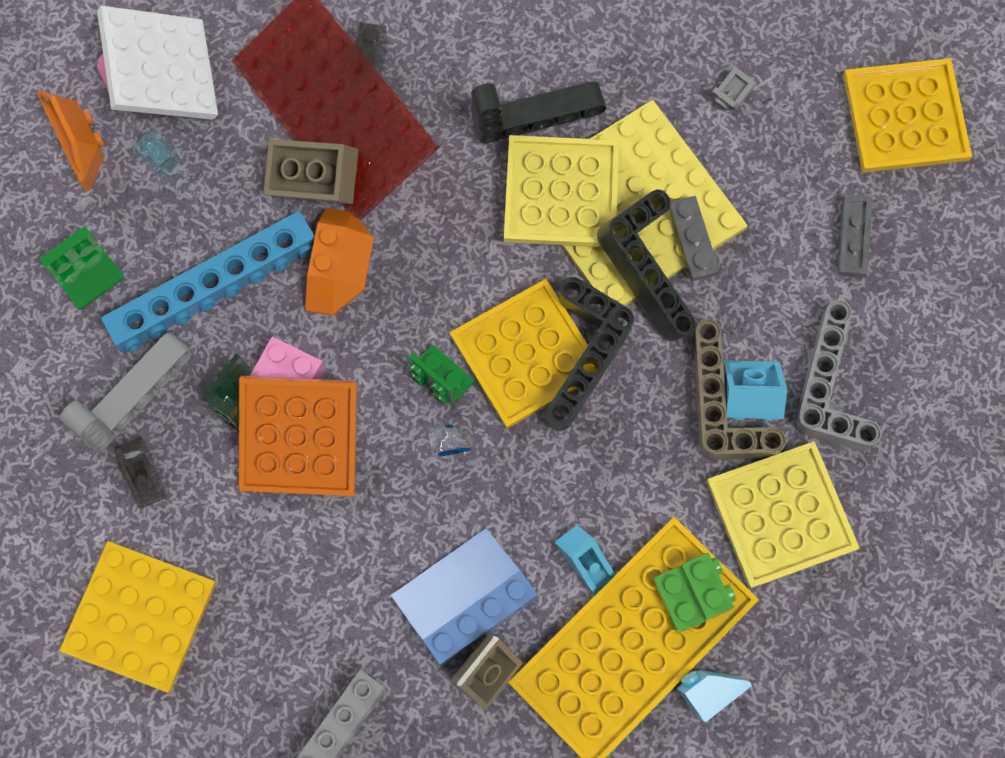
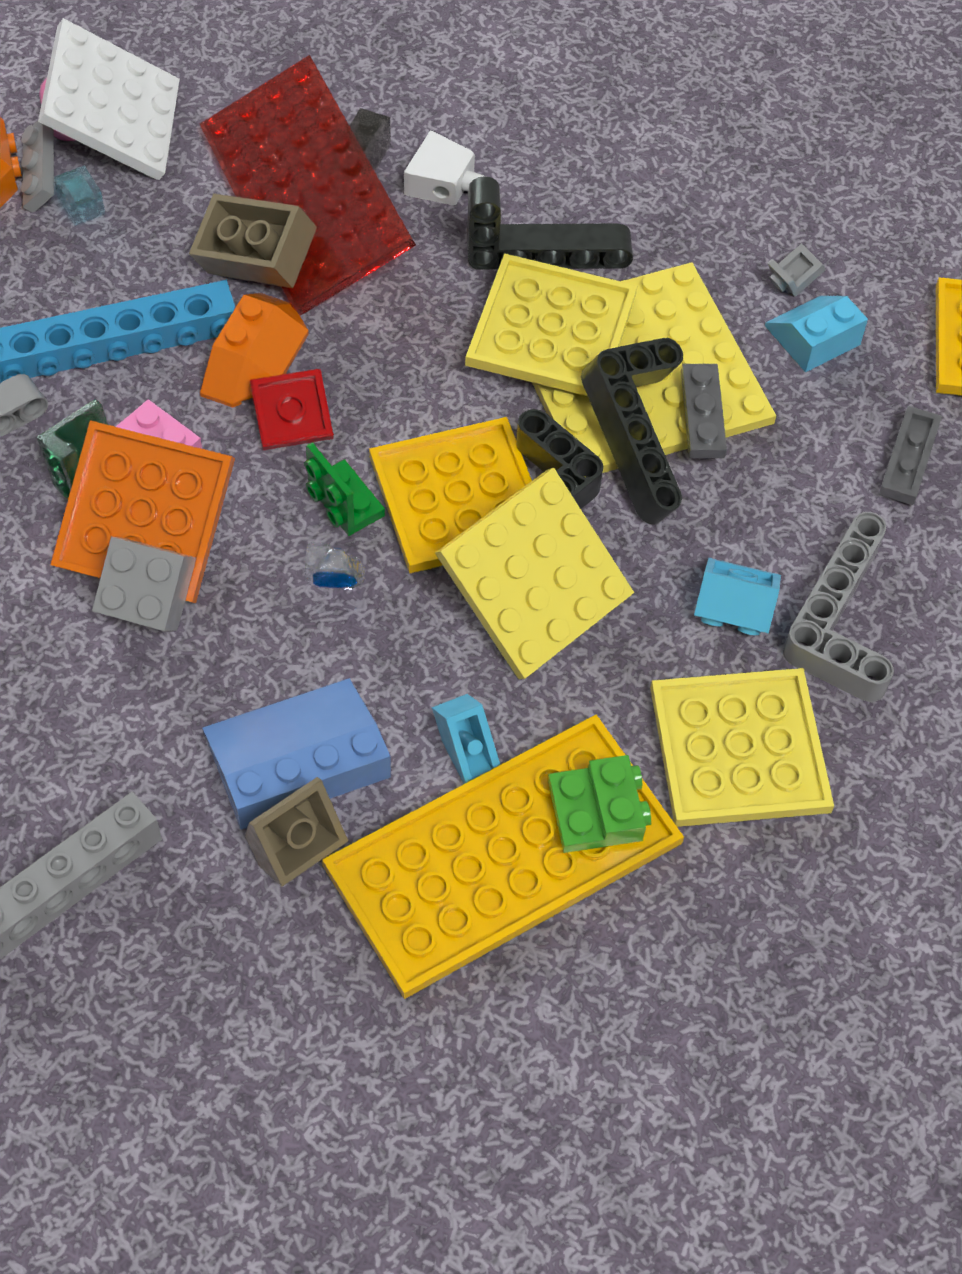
camera: 10 degrees right, 15 degrees down
slope [676,670,752,722] -> none
dark tan beam [693,319,786,460] -> none
none -> light grey plate [21,121,54,212]
none -> light grey brick [92,536,196,631]
none -> red tile [250,369,334,450]
none -> white torso [404,131,487,205]
none -> light yellow plate [435,468,634,679]
none -> medium azure slope [765,296,868,372]

